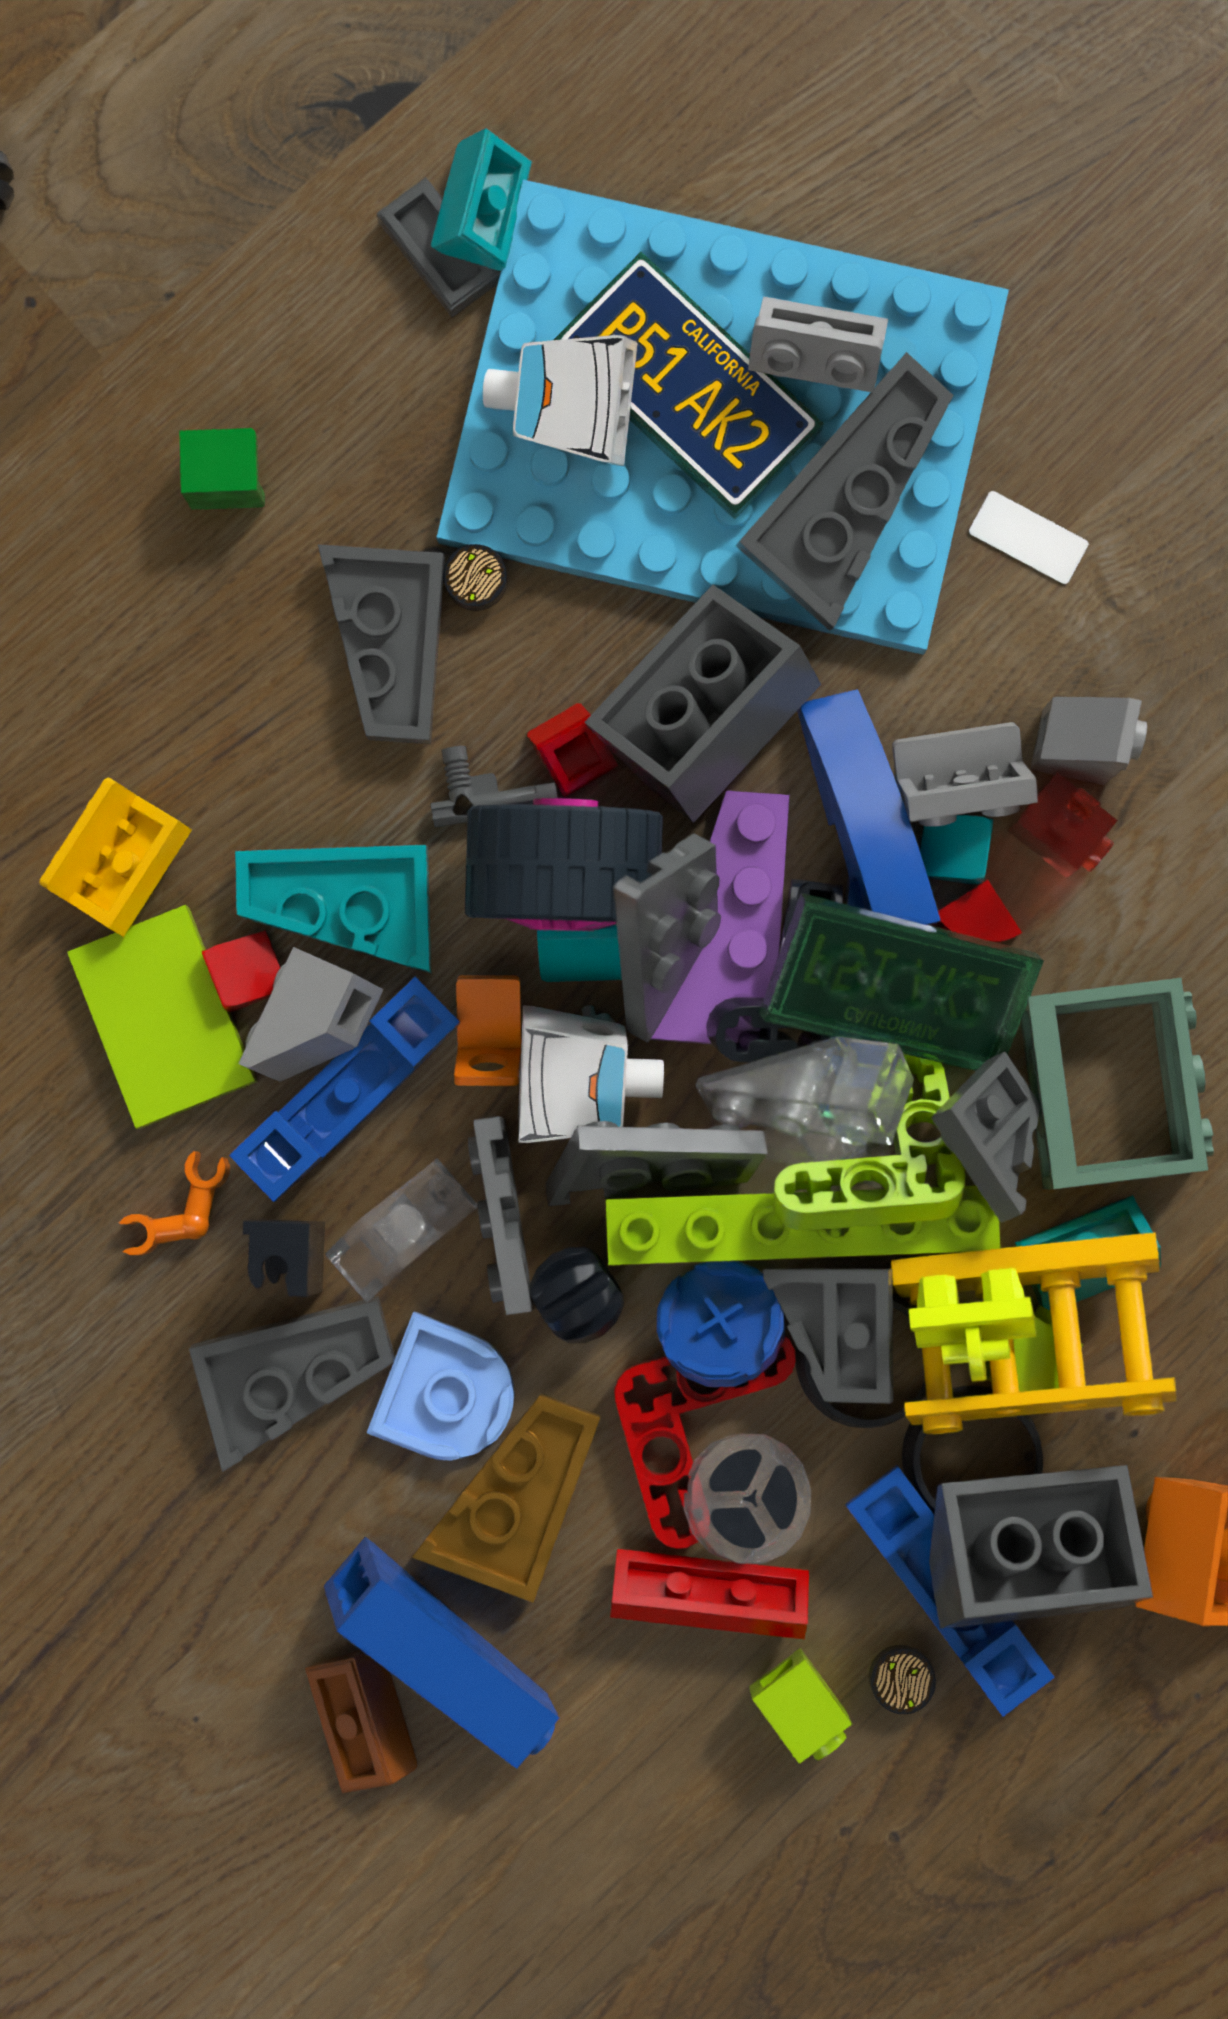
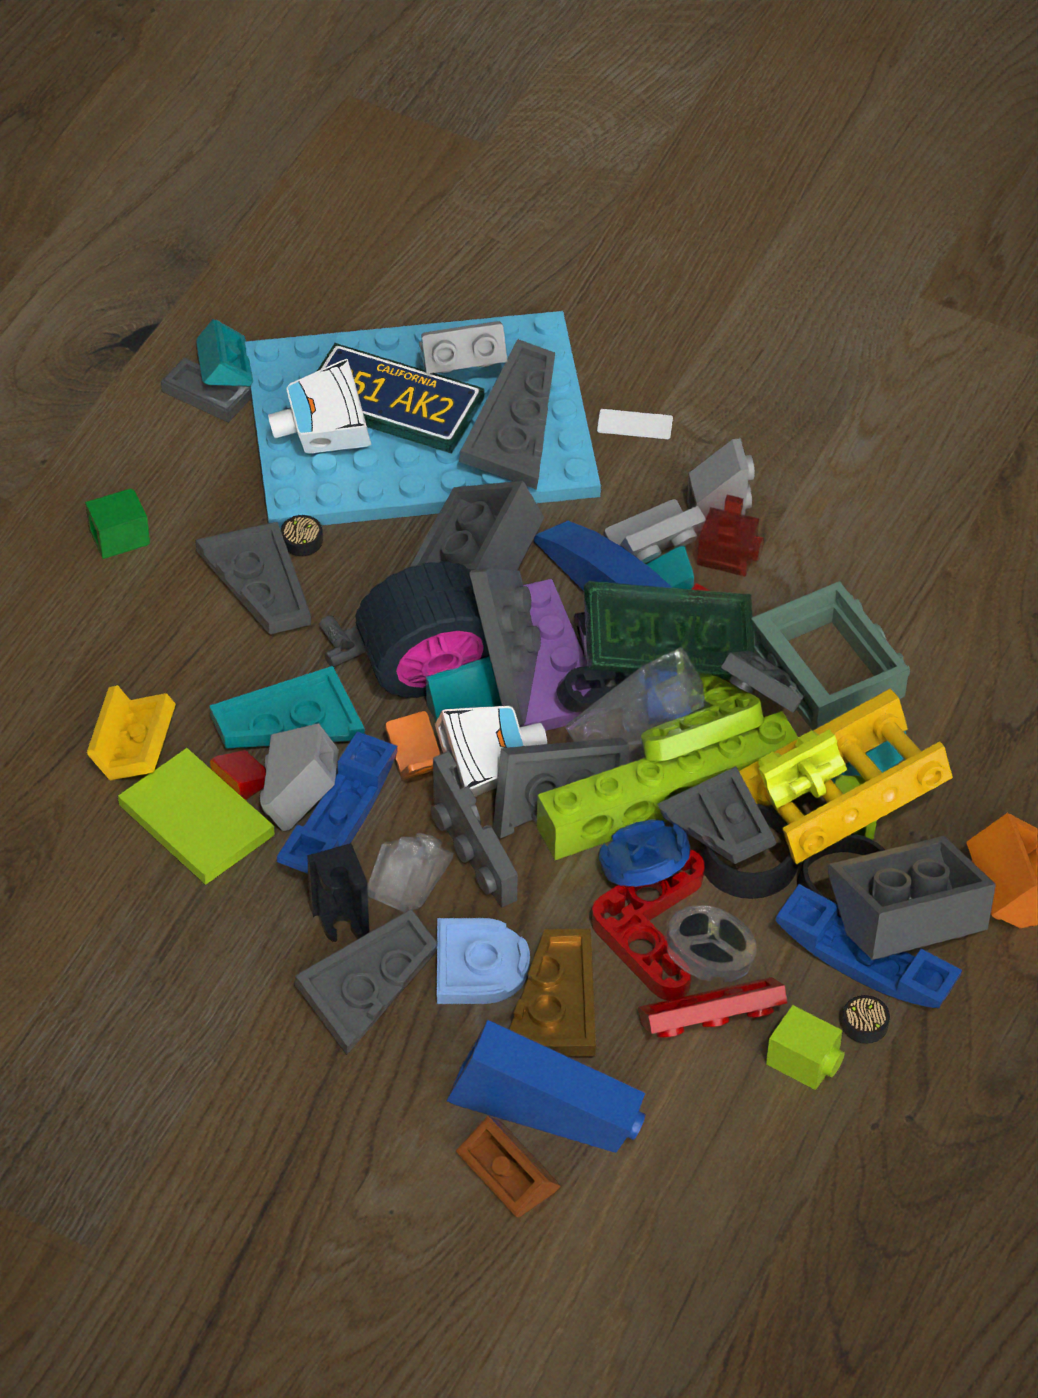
camera: 25 degrees left, 35 degrees down
orange arm [118,1151,230,1255] -> none
black piece [530,1247,624,1343] -> none

